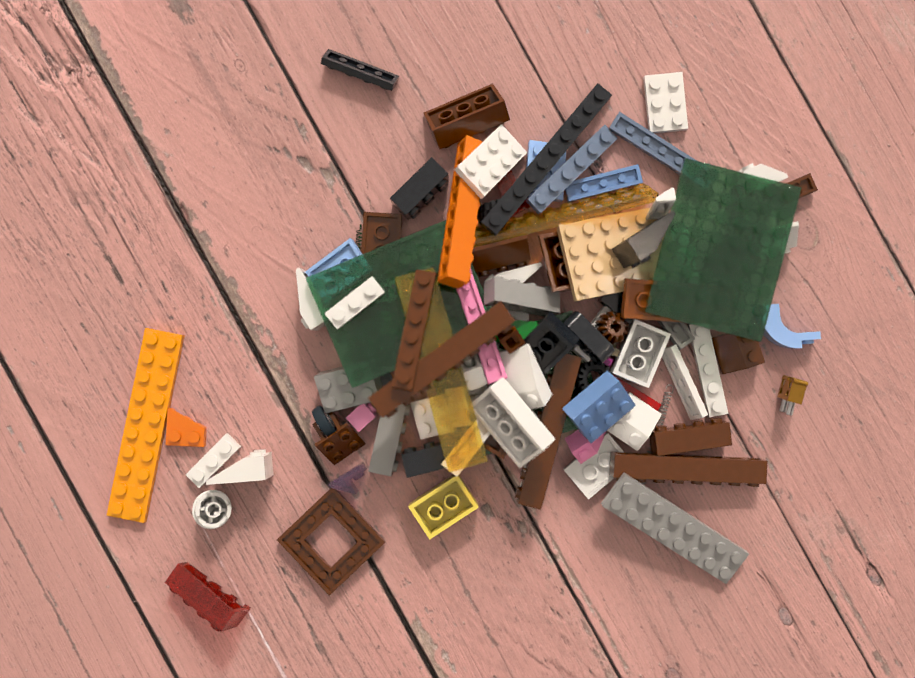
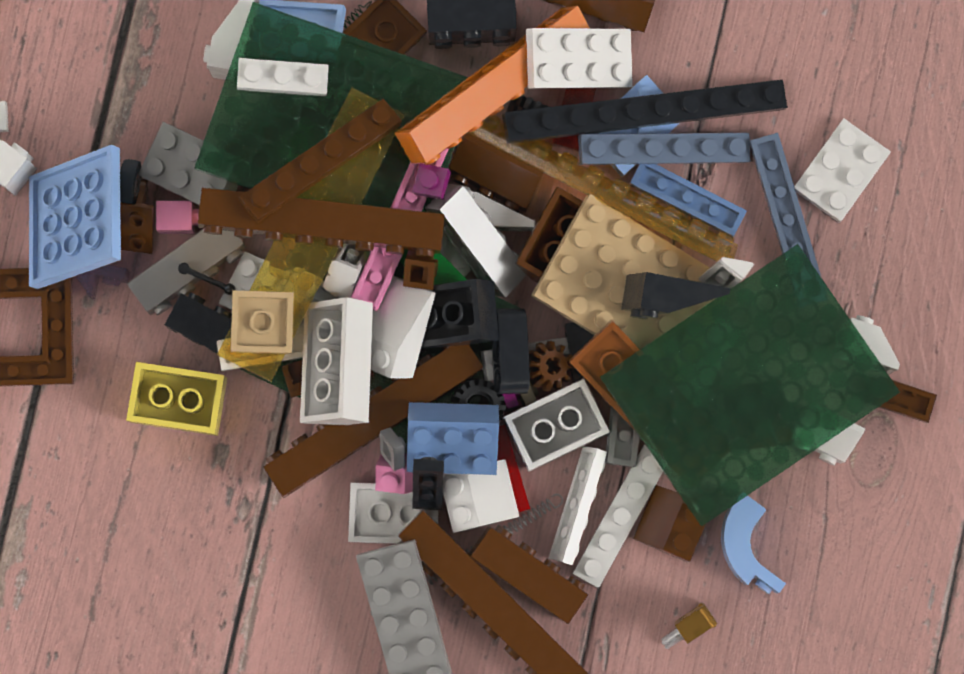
camera: 30 degrees right, 5 degrees down
none -> light blue plate [29,145,121,289]
none -> black hinge [178,263,236,295]
none -> tan plate [231,290,294,354]
none -> light grey plate [380,427,407,471]
none -> magenta plate [412,163,451,200]
none -> black plate [412,457,444,510]

